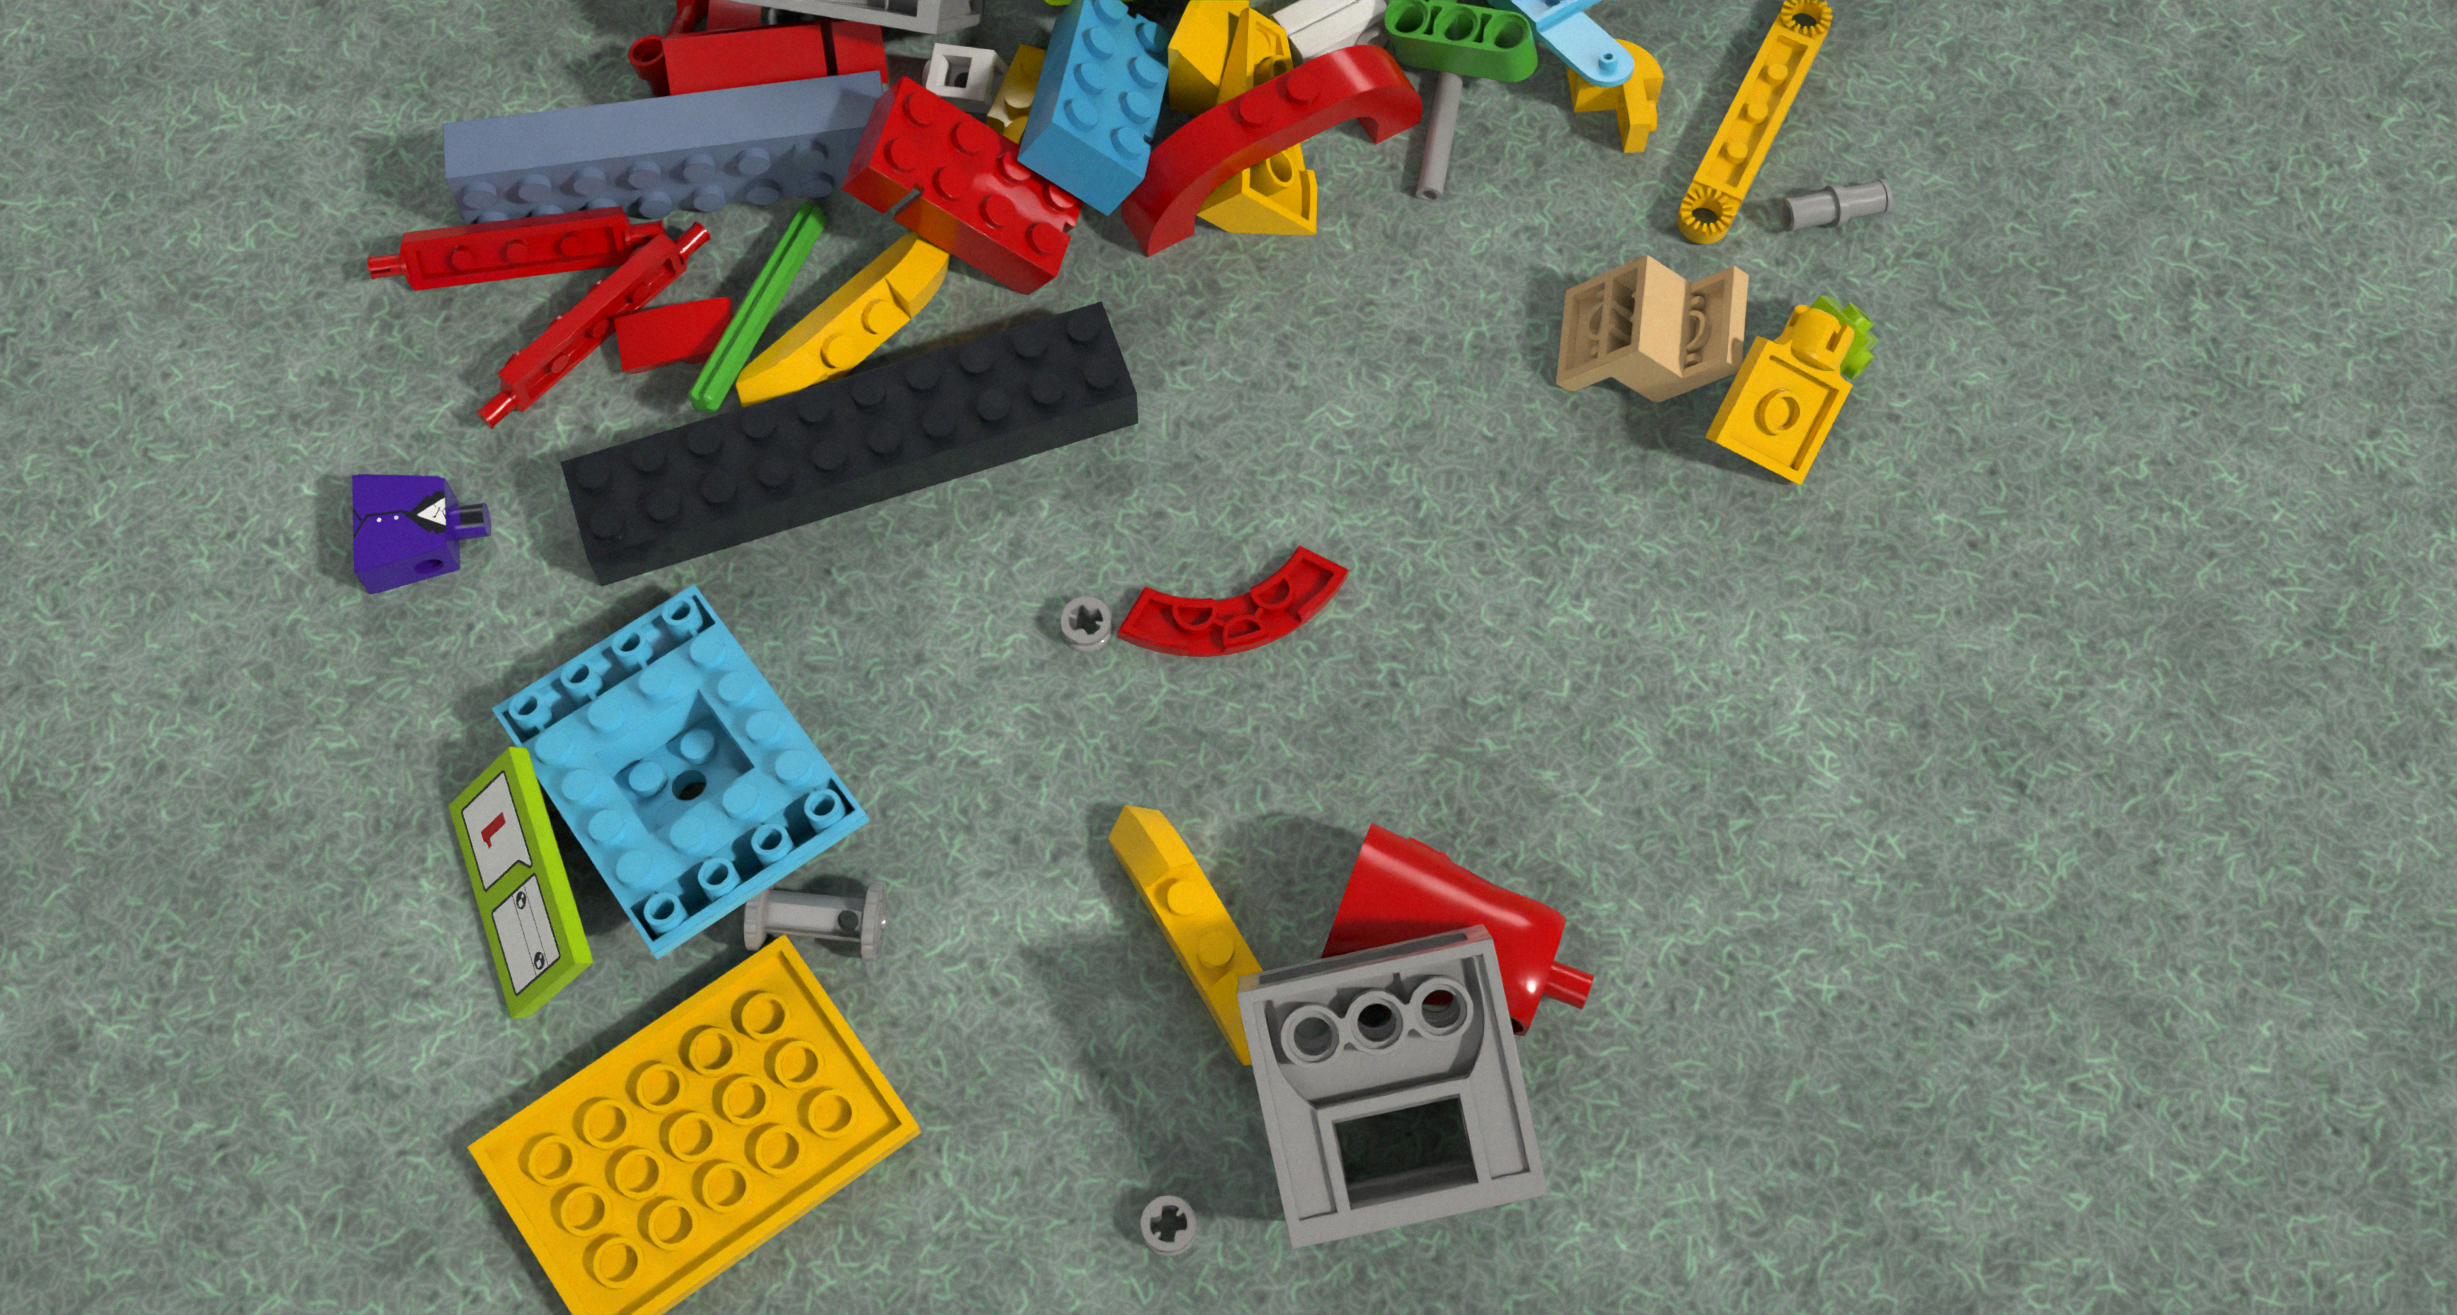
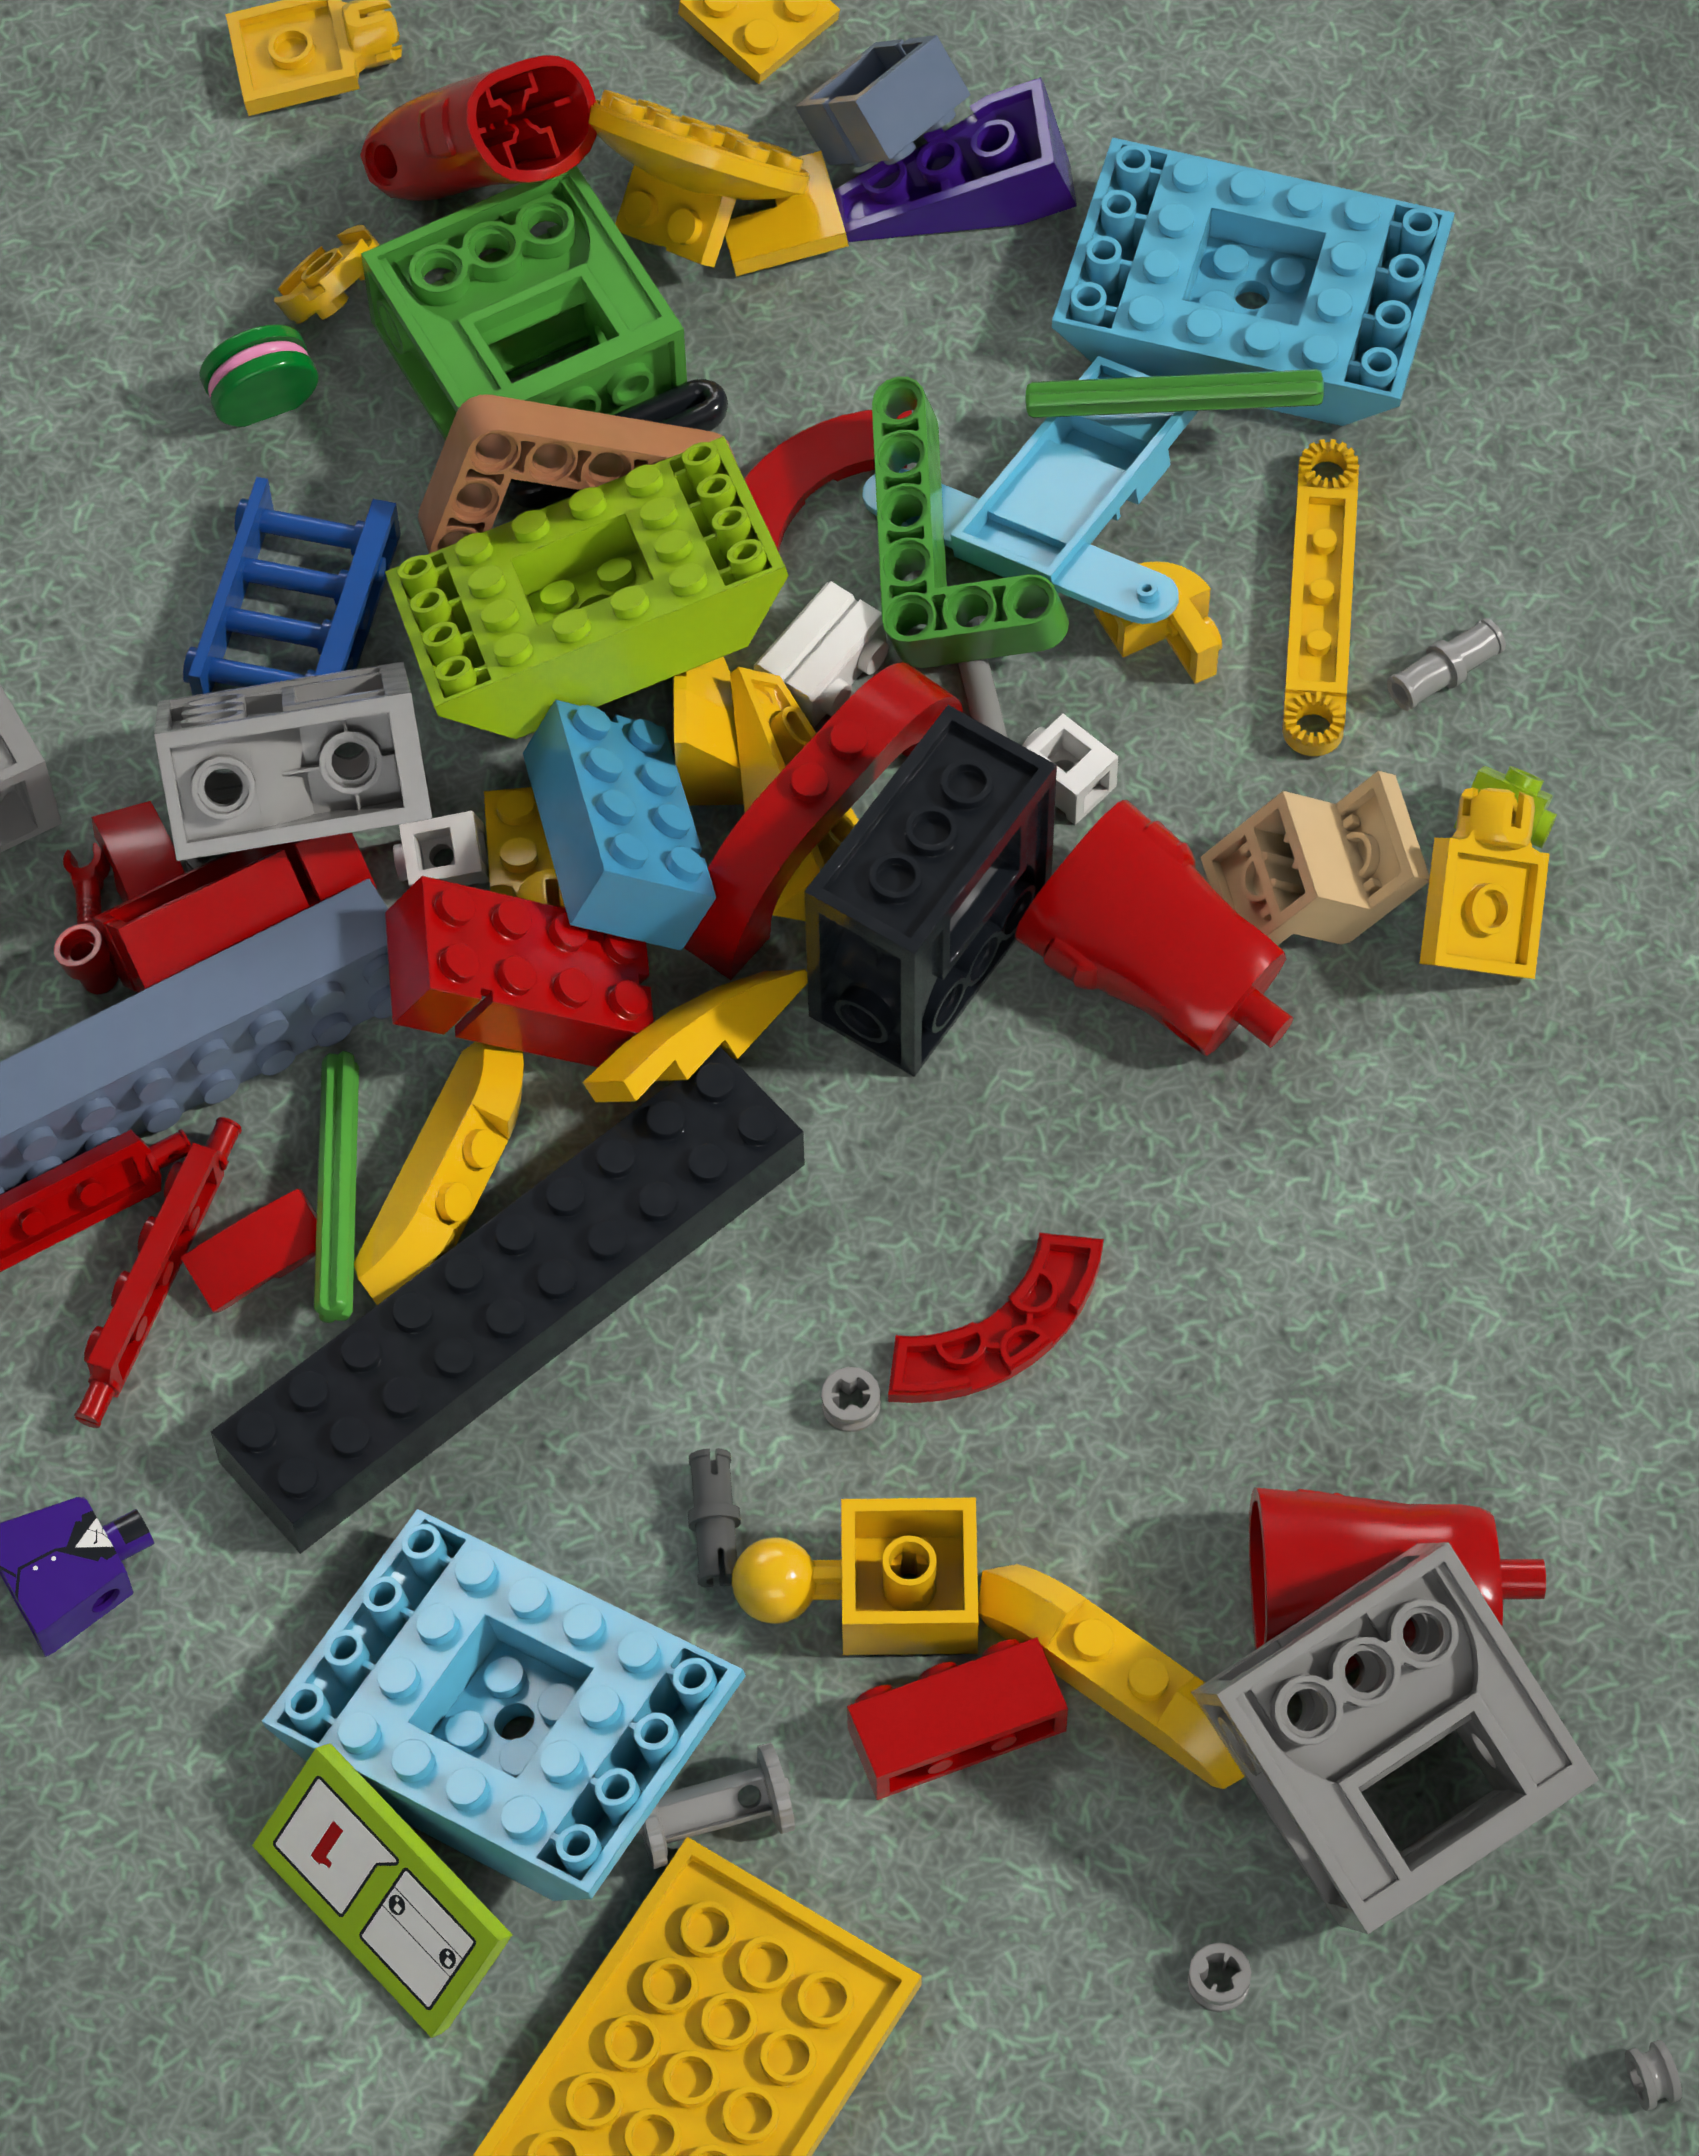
camera: 20 degrees left, 5 degrees down
none -> yellow slope [582,969,808,1102]
none -> dark grey pin [688,1448,741,1588]
none -> yellow brick [732,1497,979,1655]
none -> black piece [804,705,1057,1077]
none -> red brick [847,1637,1068,1800]
none -> red torso [1015,799,1294,1056]
none -> white brick [1022,714,1118,825]

